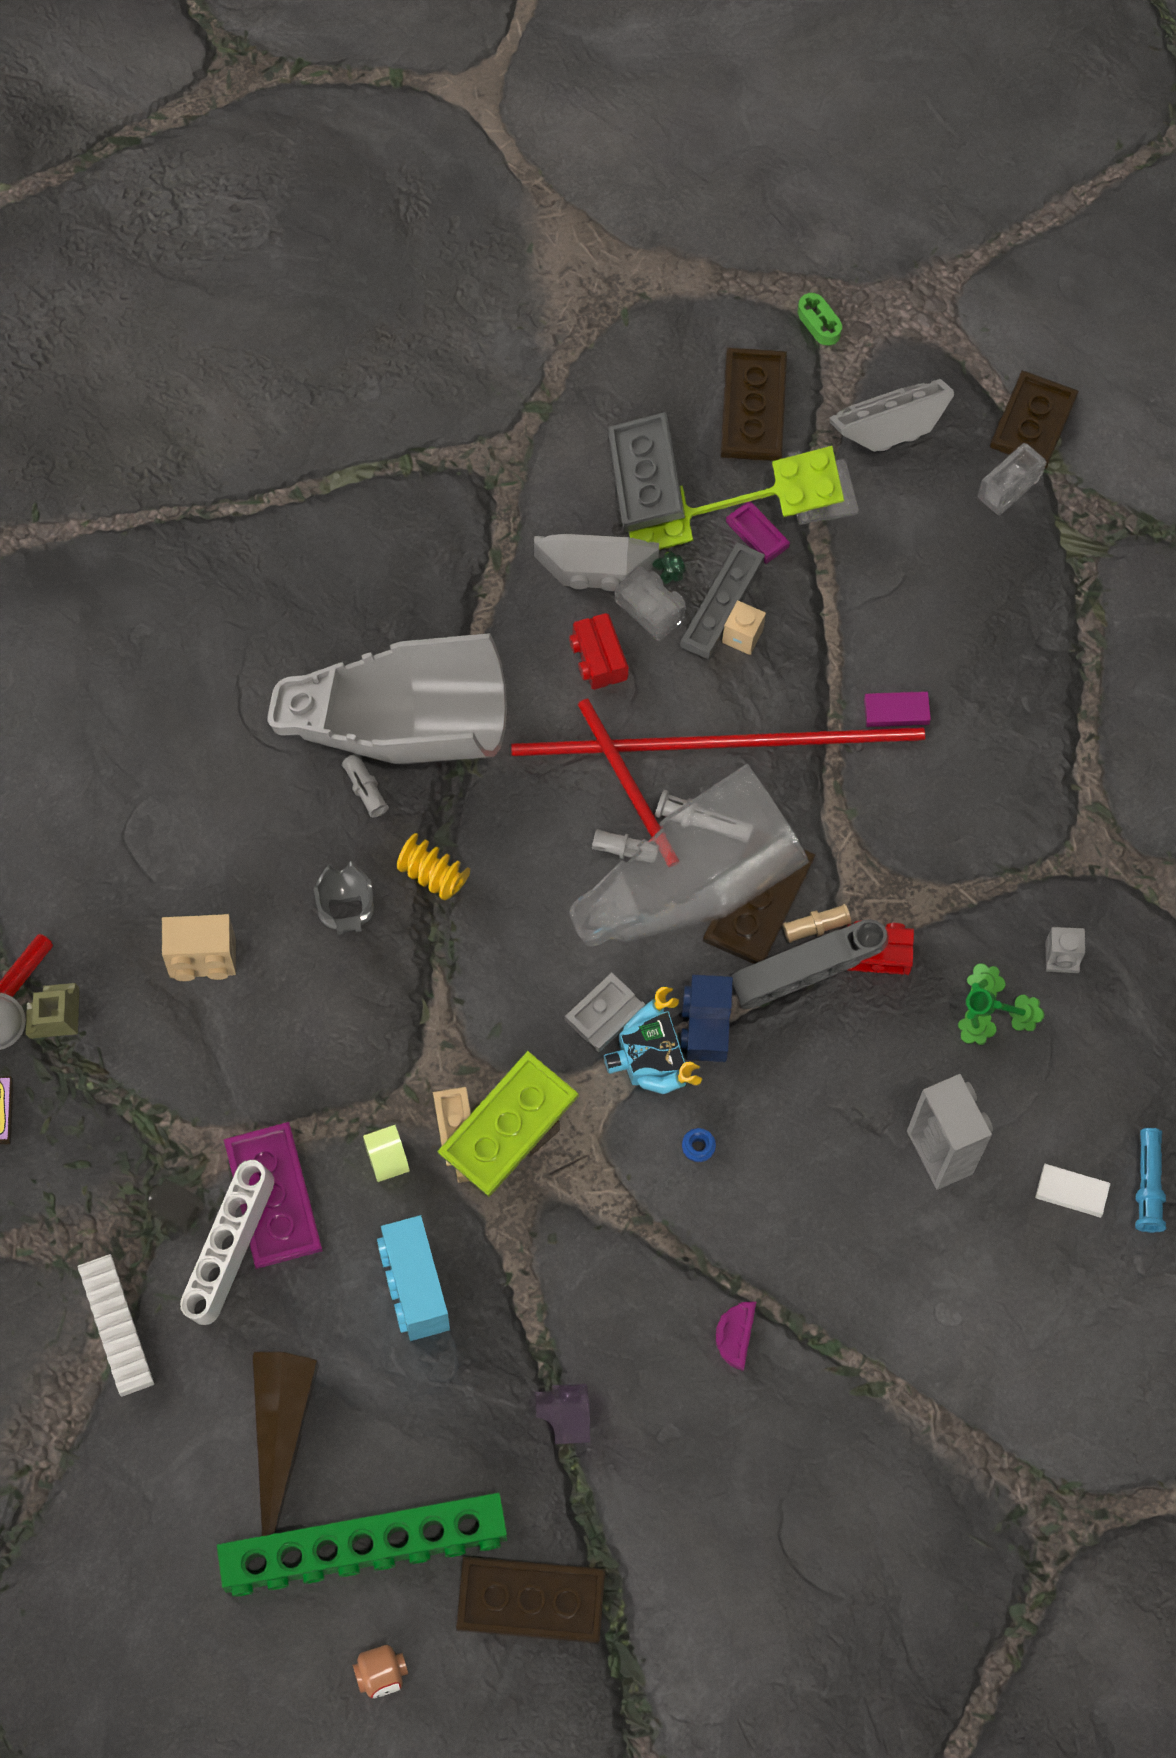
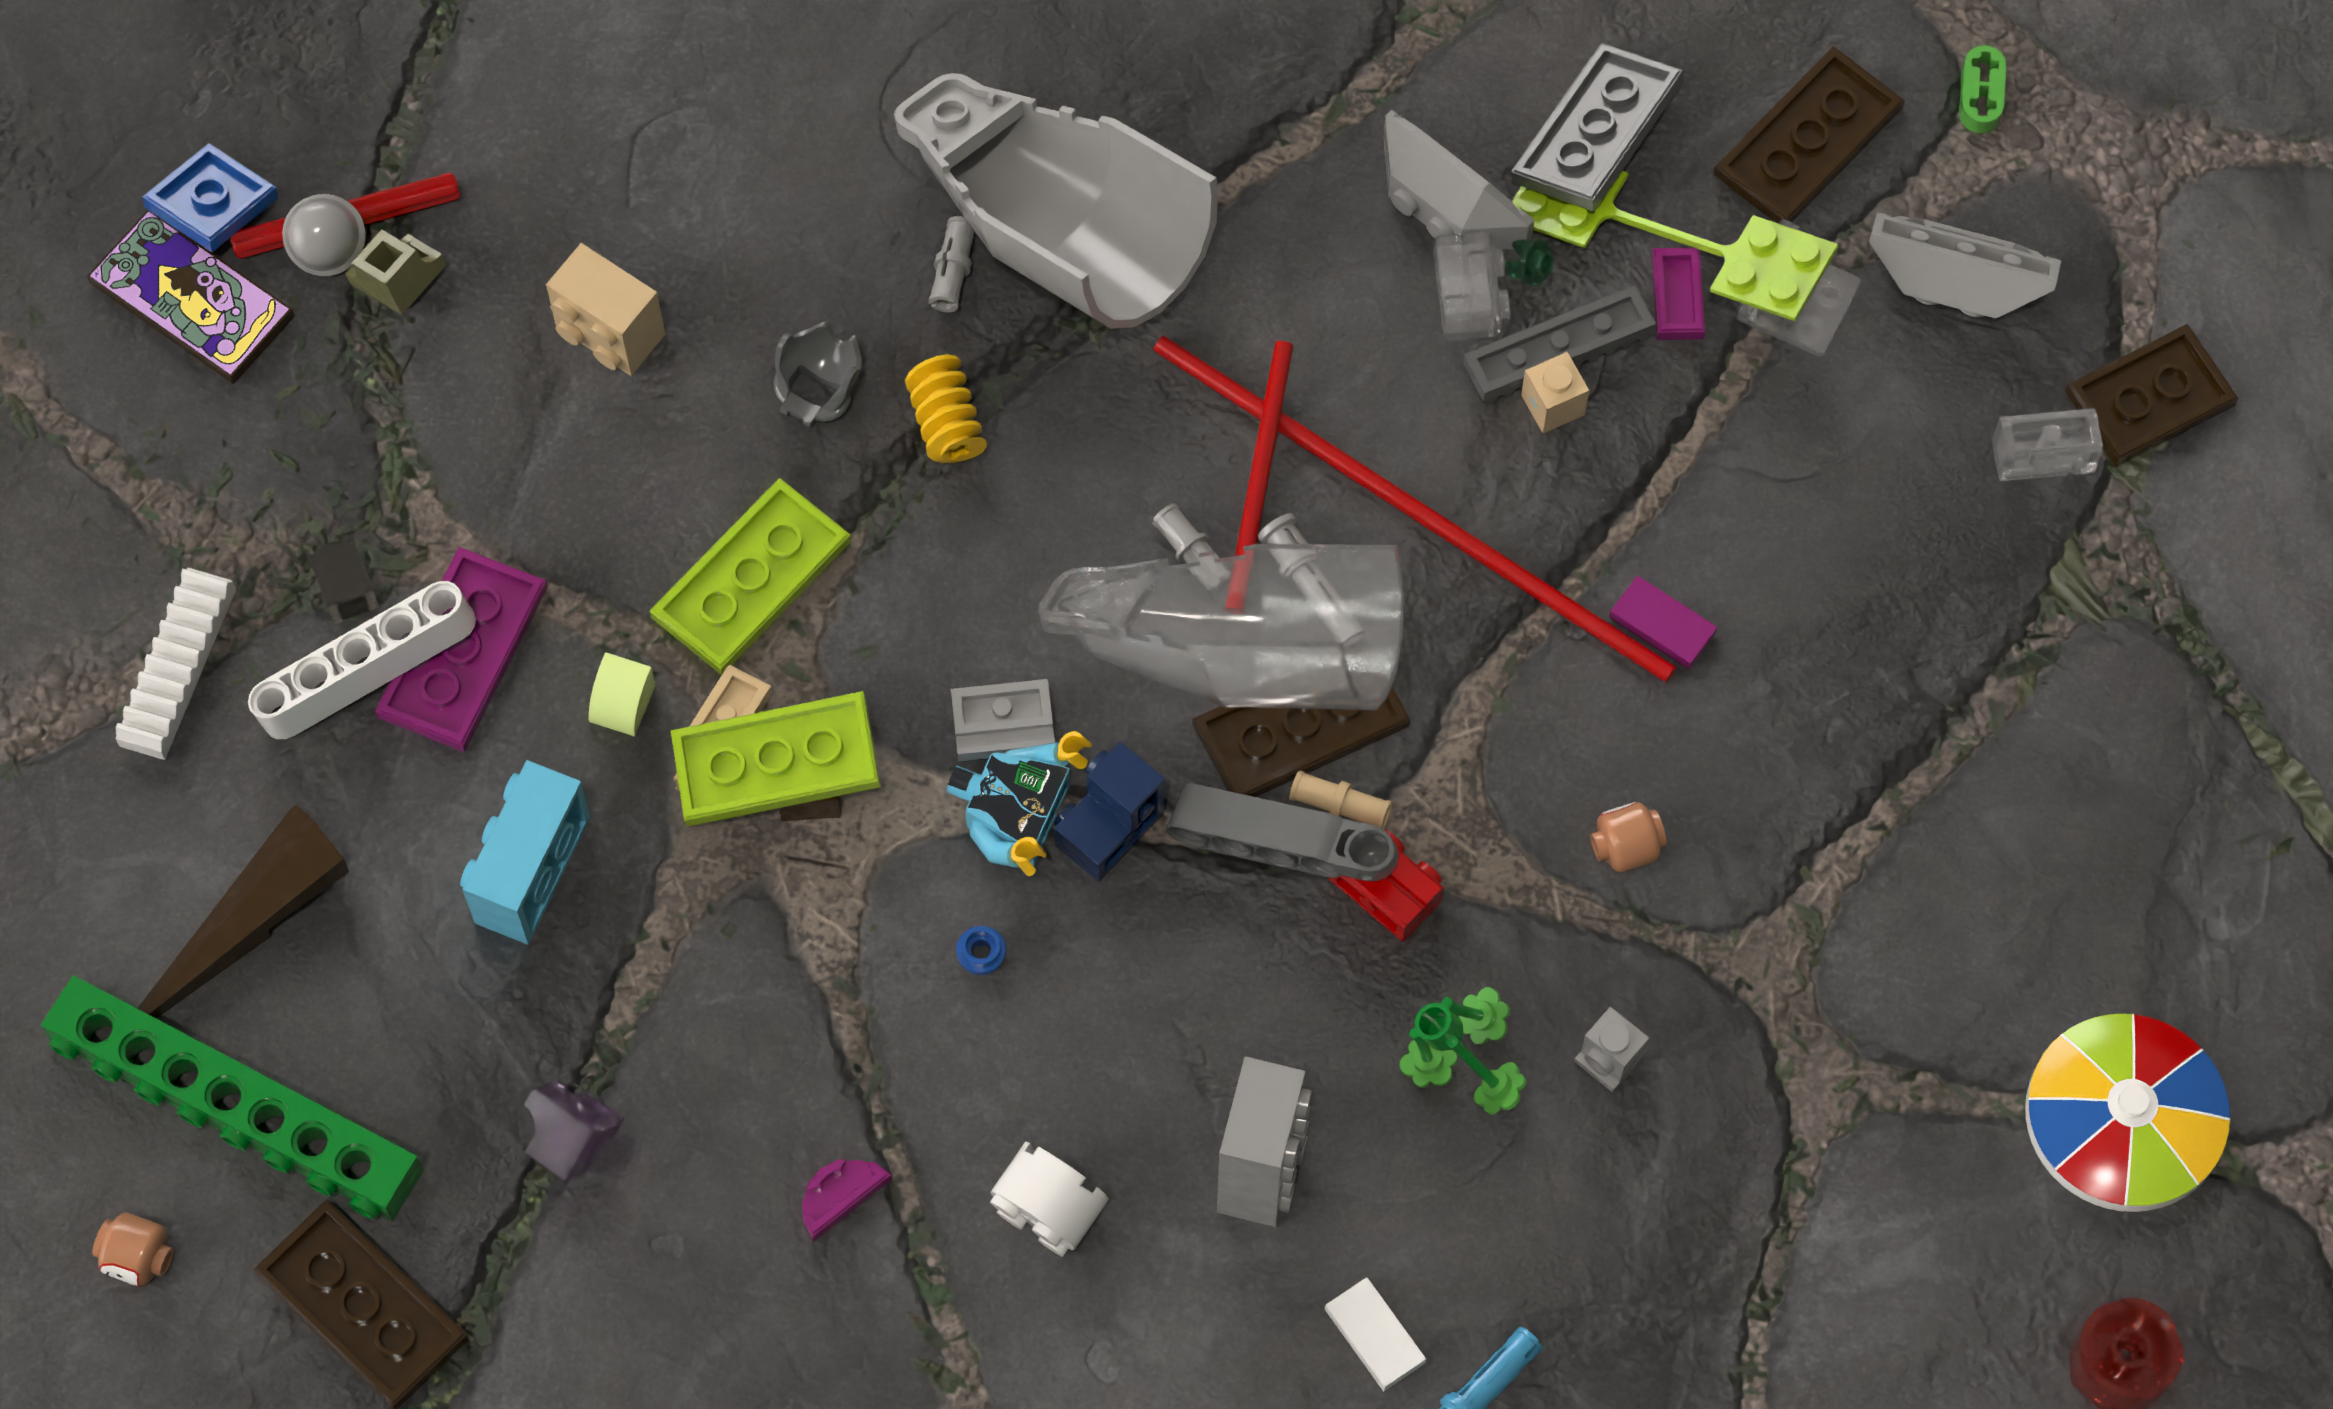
camera: 40 degrees right, 0 degrees up
red brick [569,613,629,690] -> none
none -> lime tile [649,478,852,676]
none -> white brick [990,1142,1109,1257]
none -> nougat head [1590,802,1667,873]

